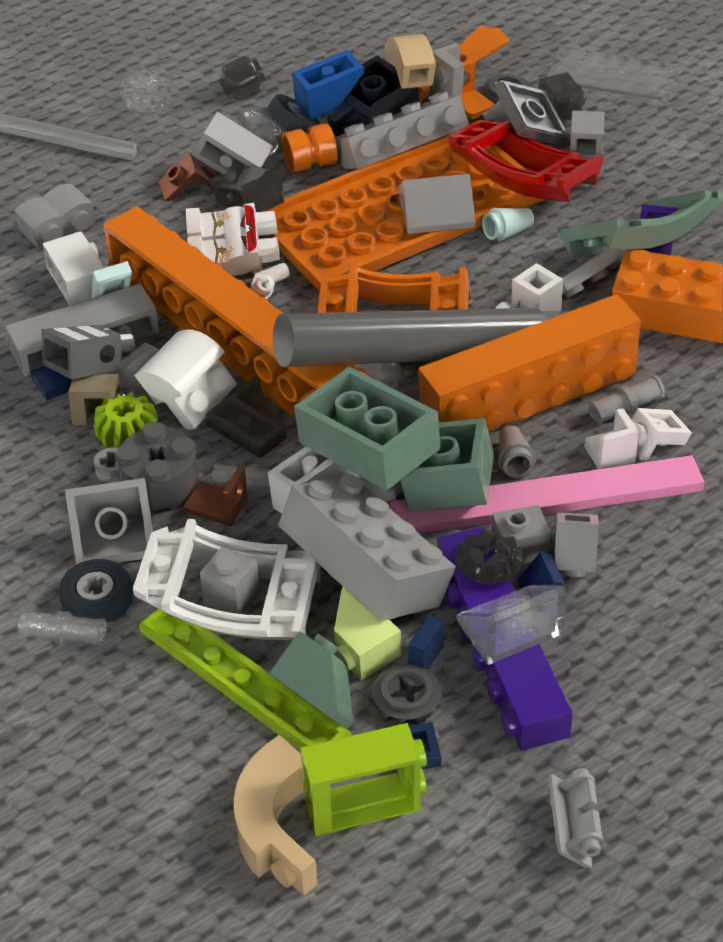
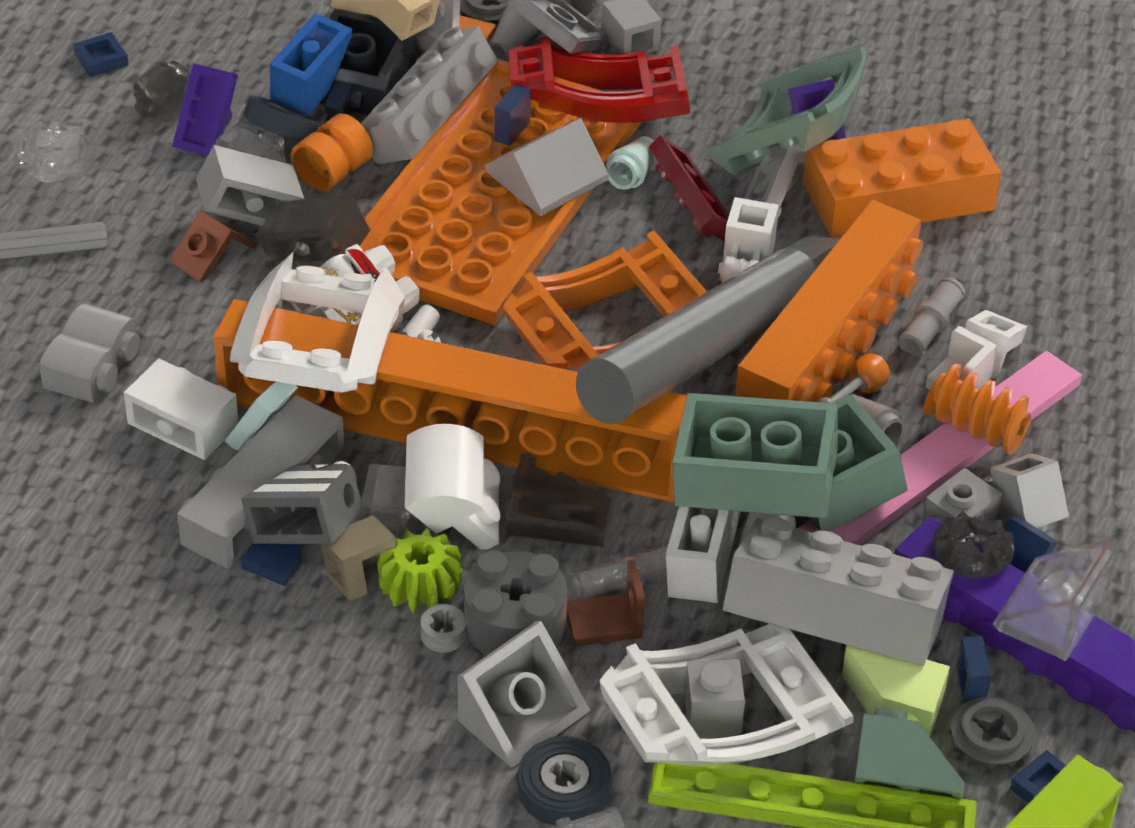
camera: 35 degrees left, 0 degrees up
none -> dark blue tile [73,32,129,77]
none -> dark purple tile [172,63,238,156]
none -> white wedge [230,251,405,393]
none -> dark blue tile [494,83,531,146]
none -> dark red plate [648,135,729,241]
none -> orange hinge [818,353,890,403]
none -> orange piece [923,363,1031,455]

